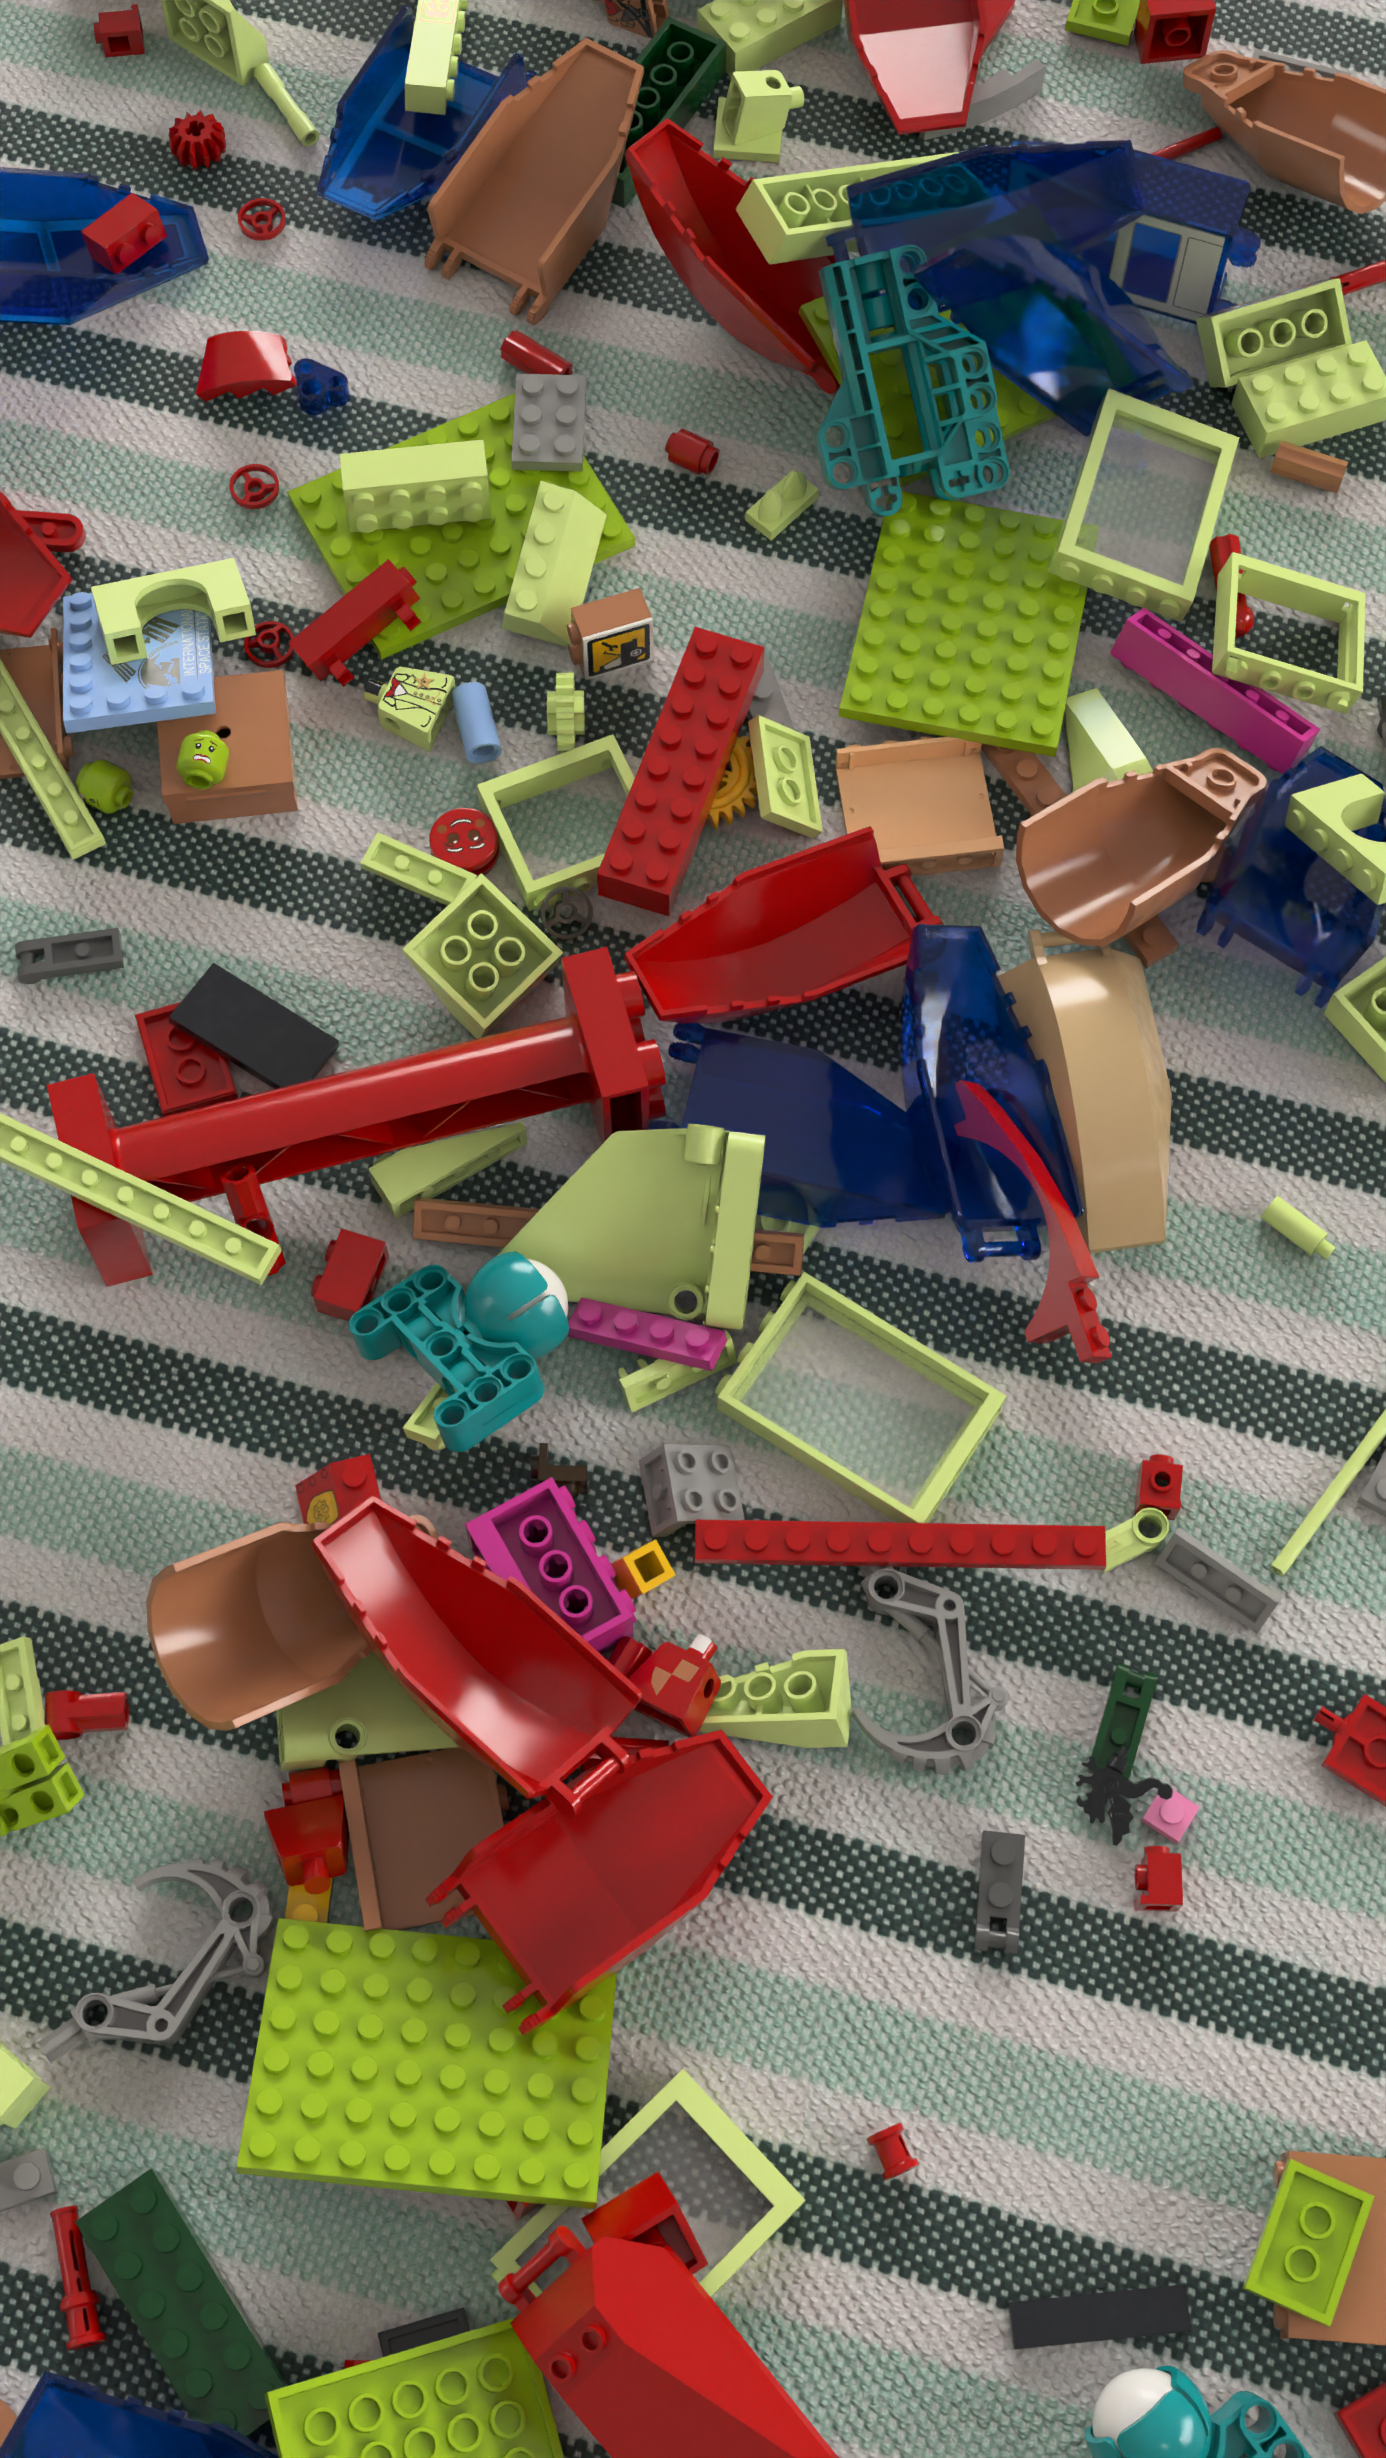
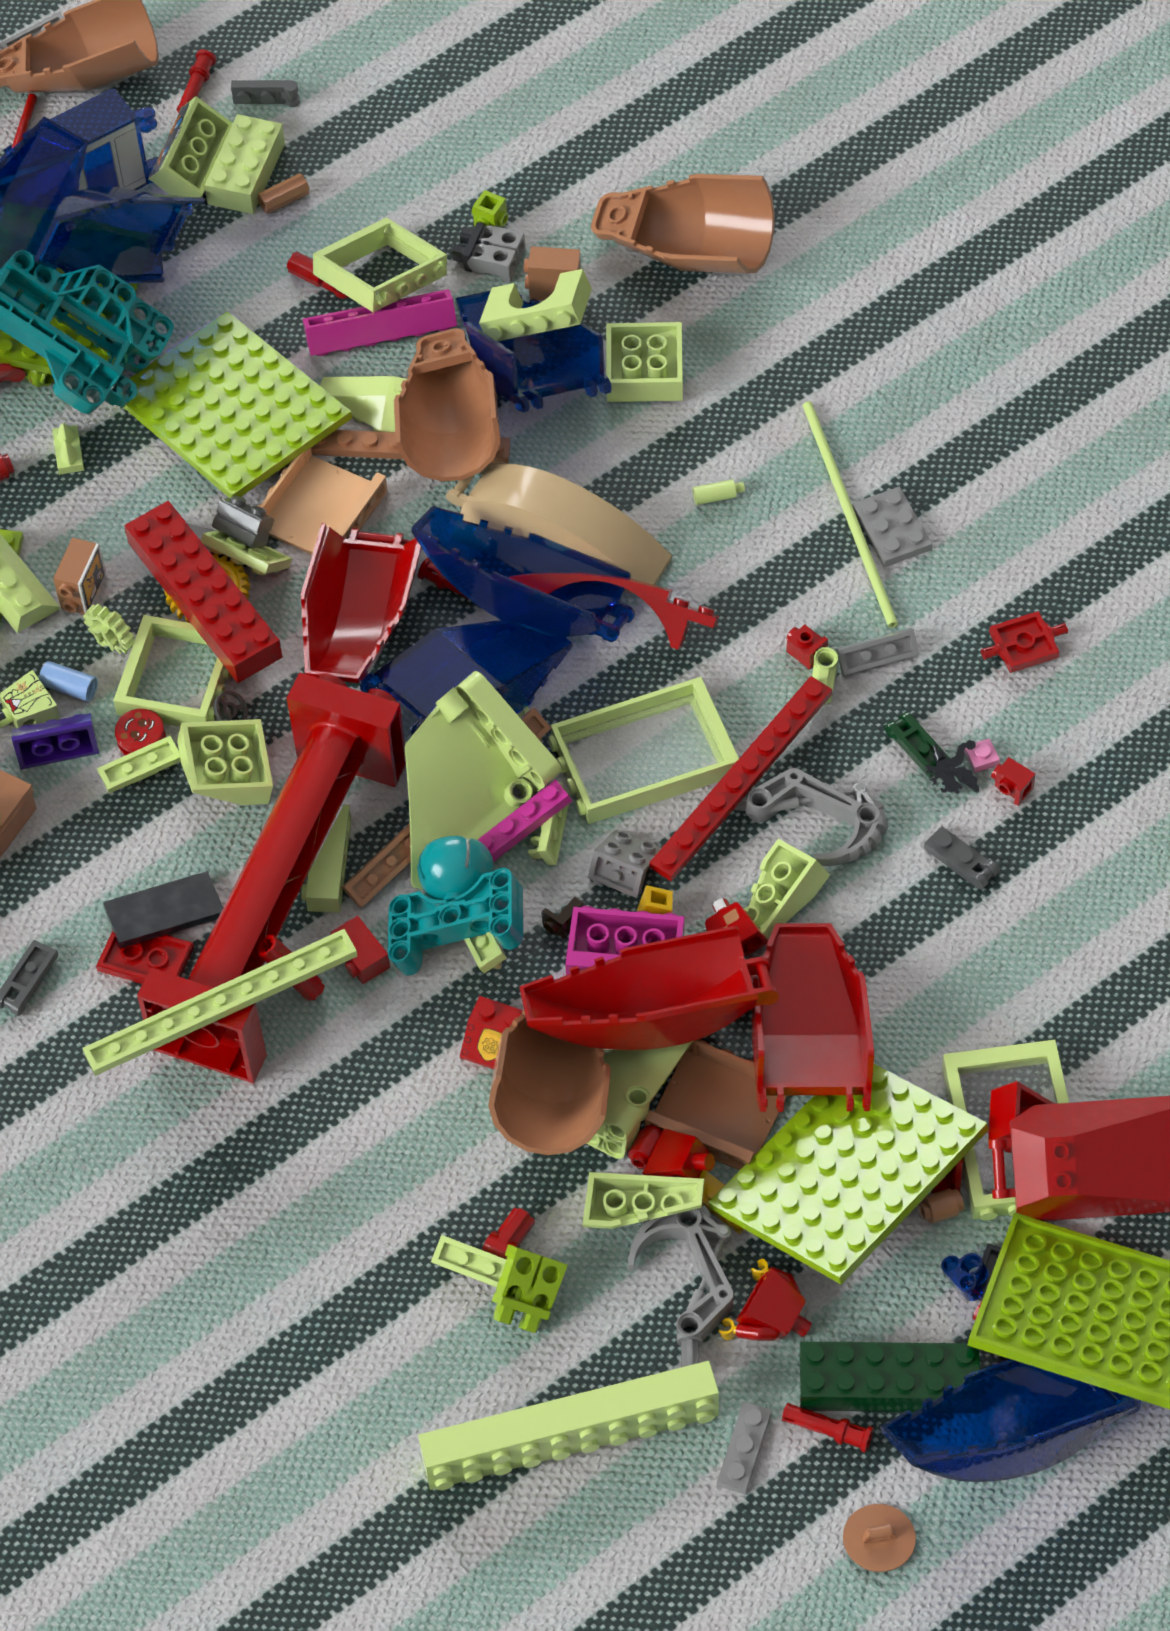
camera: 50 degrees left, 10 degrees down
red bush [866,2123,920,2181] -> none
window [1048,388,1239,622] -> none
none -> dark purple slope [11,713,99,770]
none -> dark grey brick [212,496,274,548]
none -> yellowish green wedge [583,1172,705,1229]
none -> red torso [719,1259,812,1341]
none -> nougat brick [919,1188,964,1224]
none -> clear blue piece [941,1253,988,1301]

